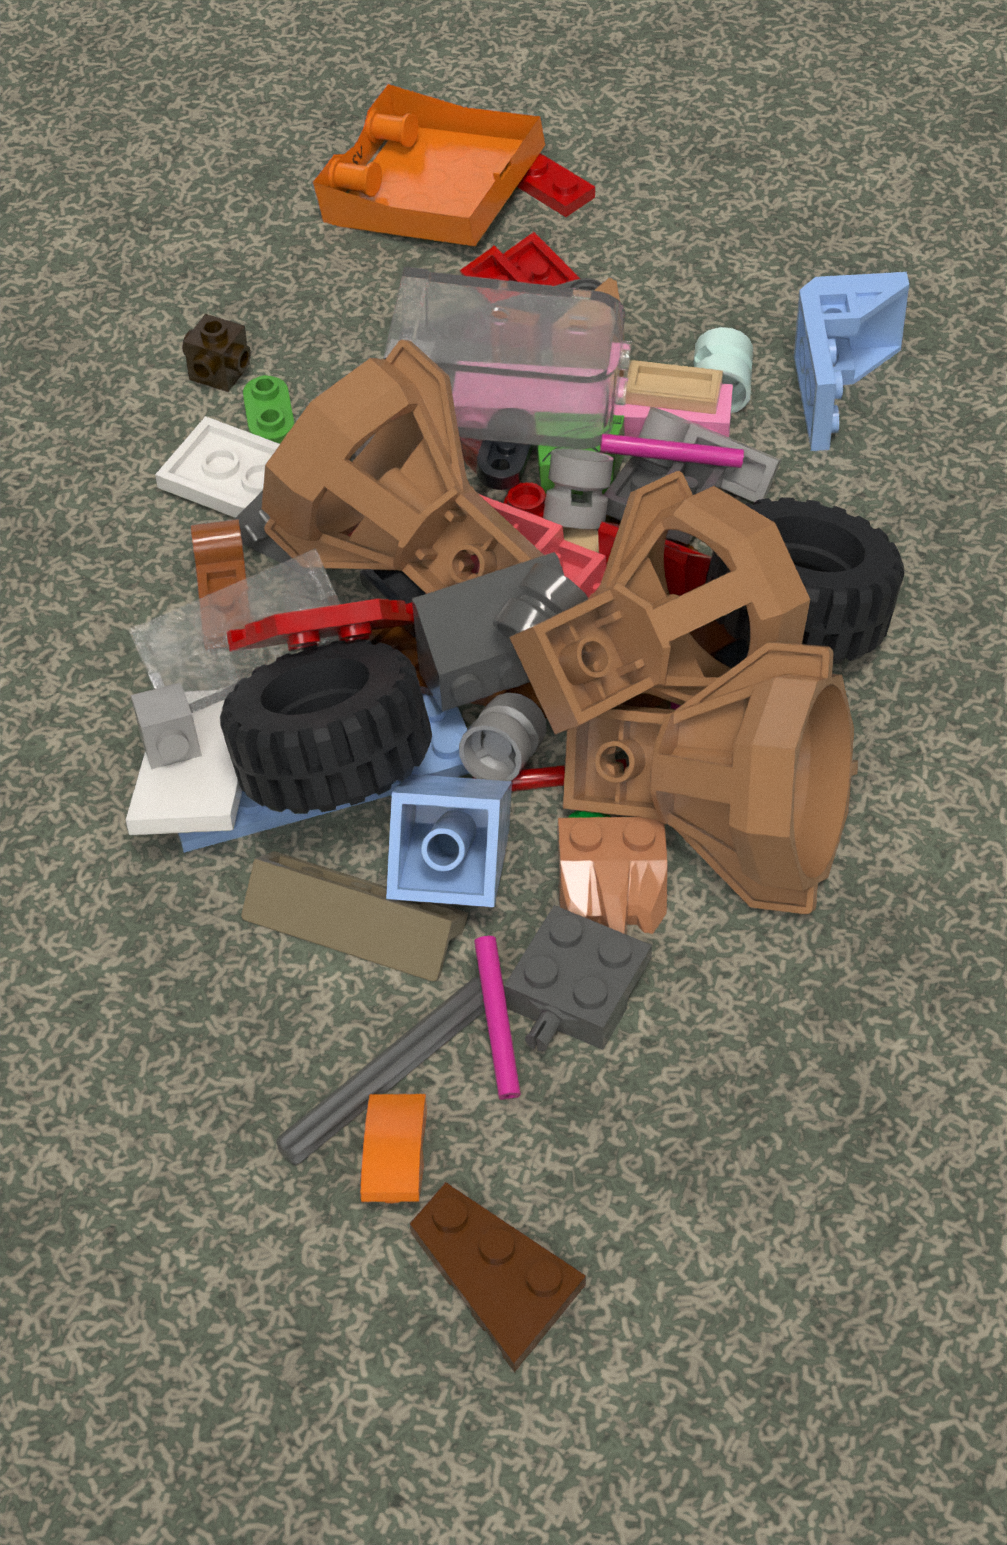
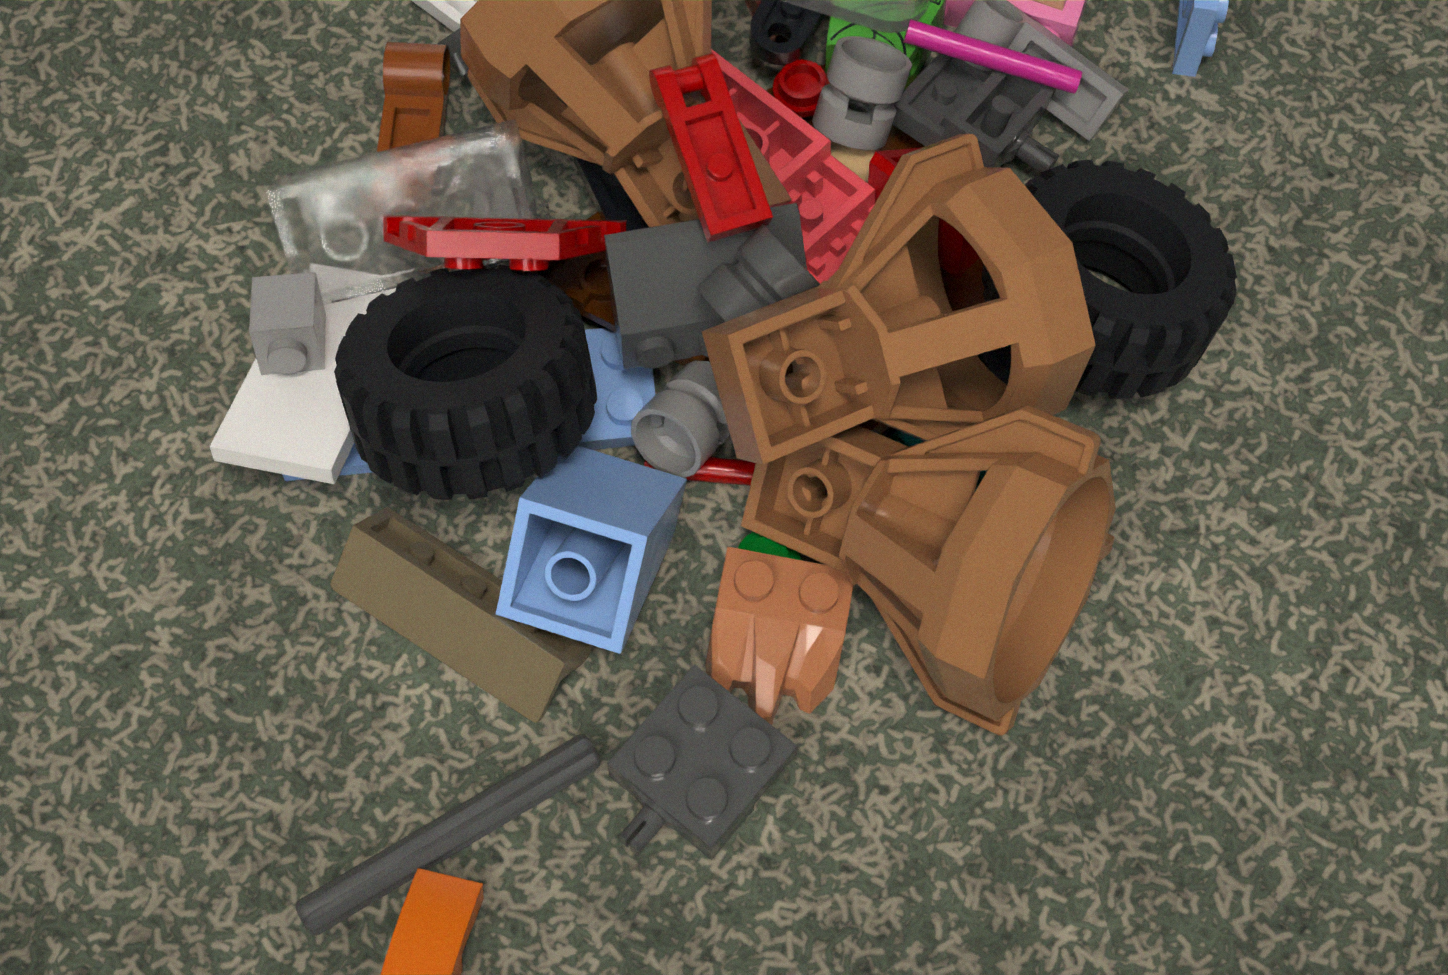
camera: 10 degrees right, 15 degrees up
dark pink piece [474,936,521,1100] -> none
none -> red plate [649,53,773,243]

